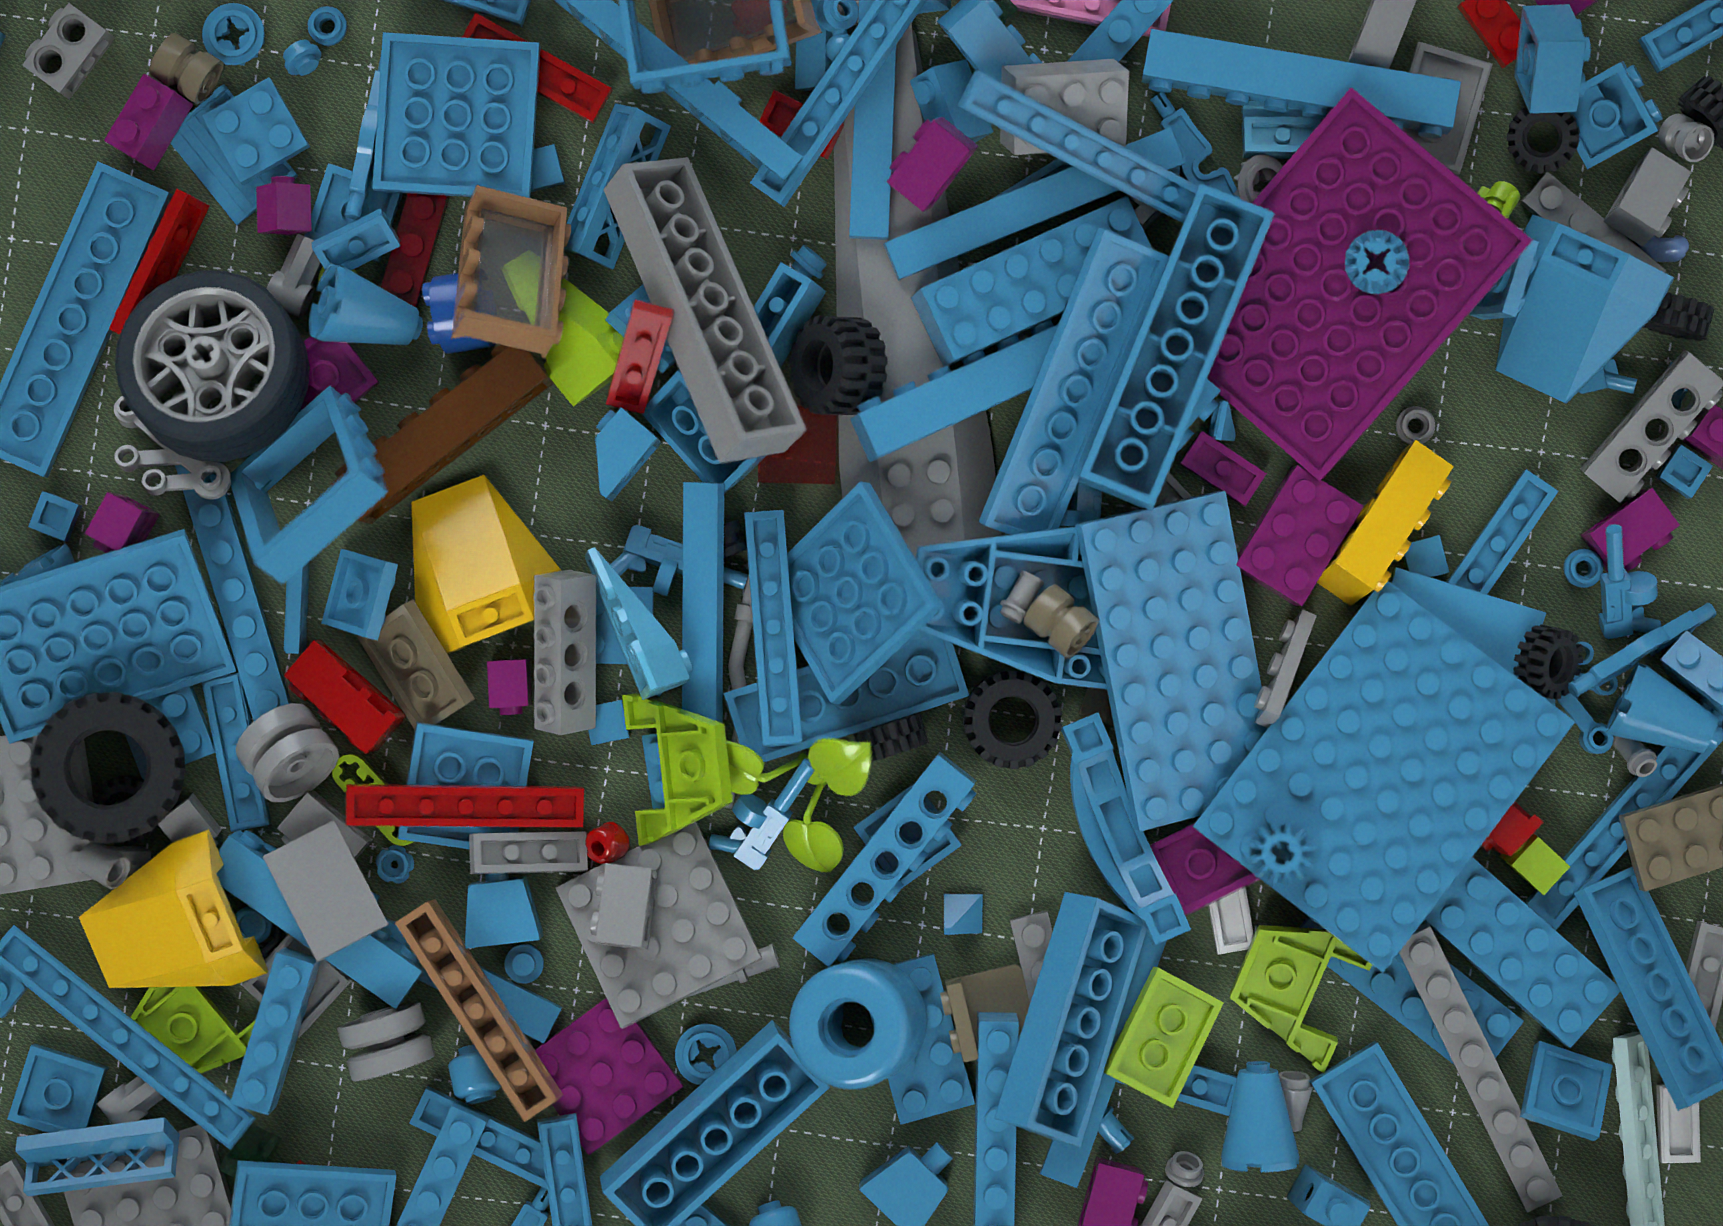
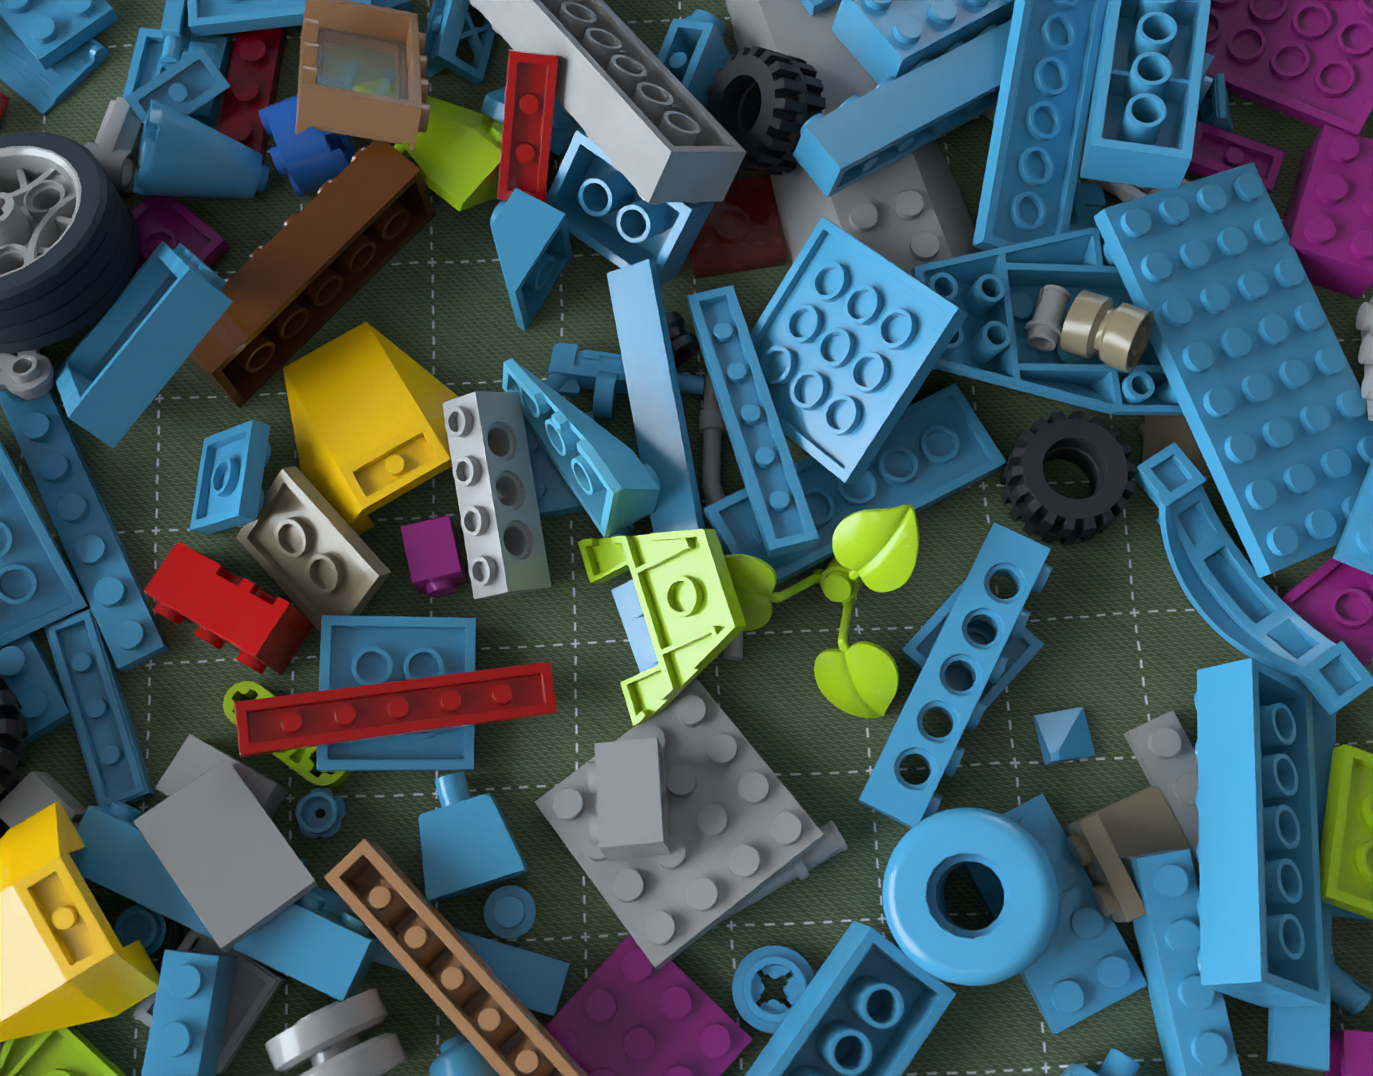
camera: 10 degrees left, 15 degrees down
light grey wheel [235,703,339,802] -> none
magenta brick [256,176,312,236] -> none
dark azure tile [284,561,310,654] -> none
light grey plate [469,831,588,874] -> none
red piece [585,822,630,864] -> none
dark azure tile [588,700,630,745] -> none
dark azure piece [709,758,815,870] -> none
black tyre [853,713,929,762] -> none

